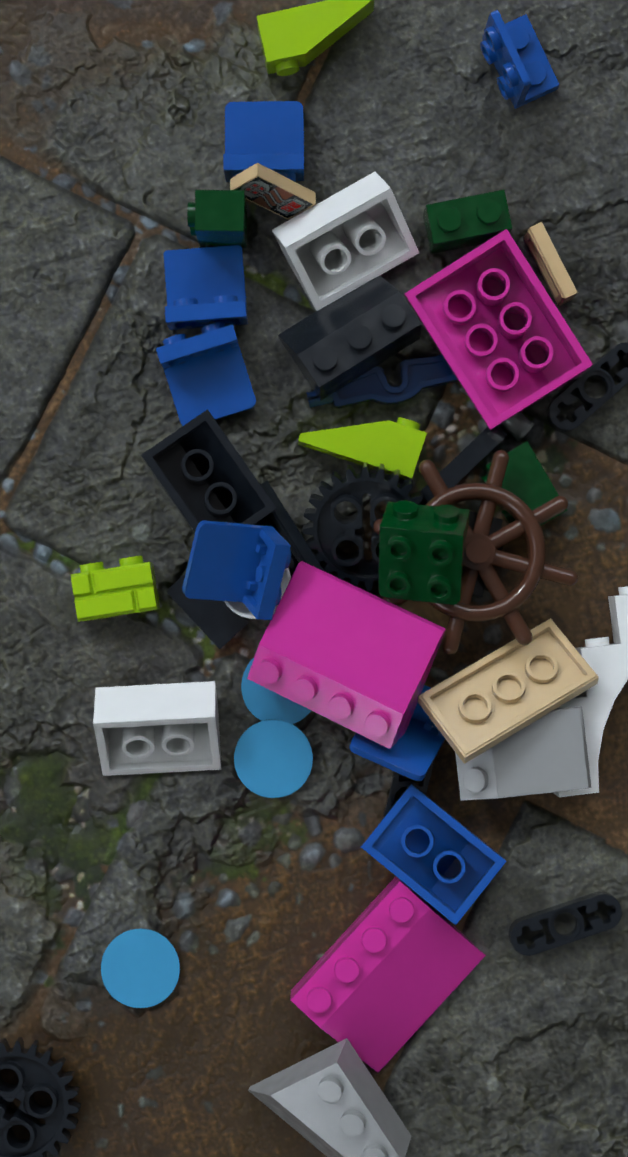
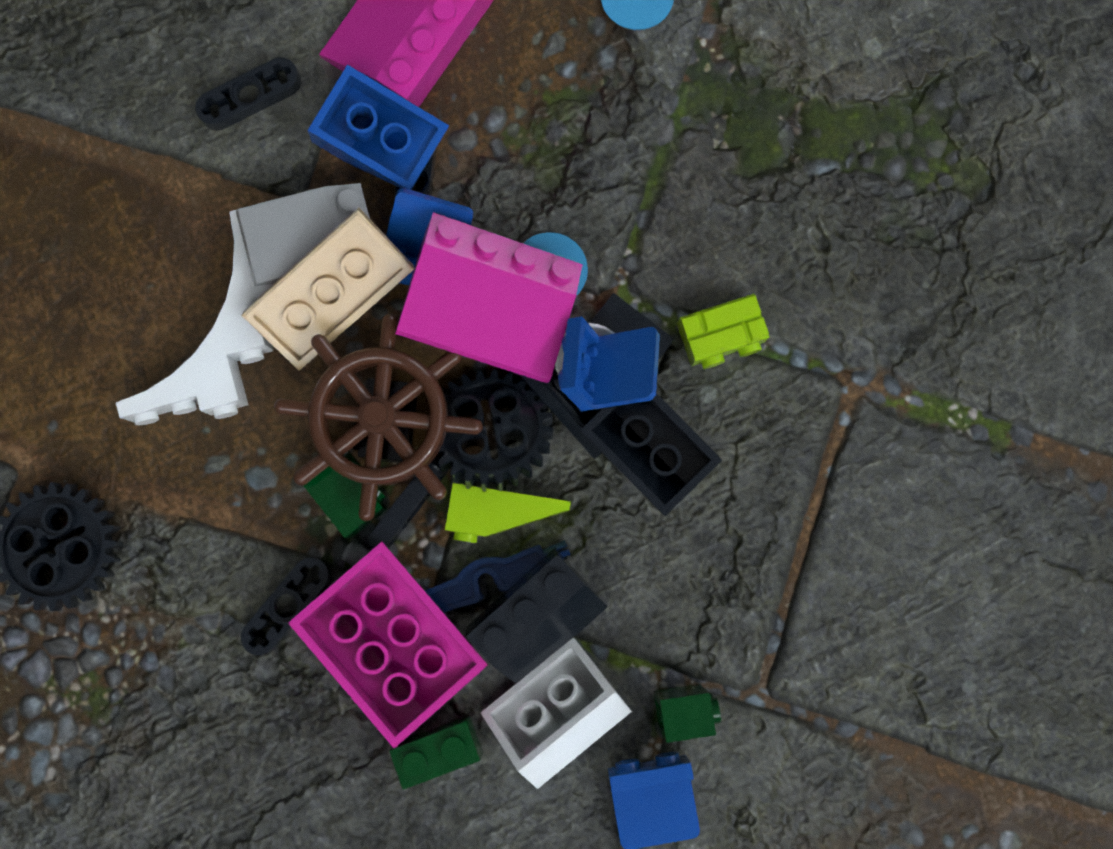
camera: 175 degrees right, 5 degrees down
white slope [93,681,221,776] -> none
blue bracket [156,322,256,426] -> none
blue bracket [163,245,248,330] -> none
tile [230,163,316,220] -> none
dark azure piece [234,719,313,798] -> none
dark green bracket [379,500,470,605] -> none
tan tile [524,222,578,306] -> none

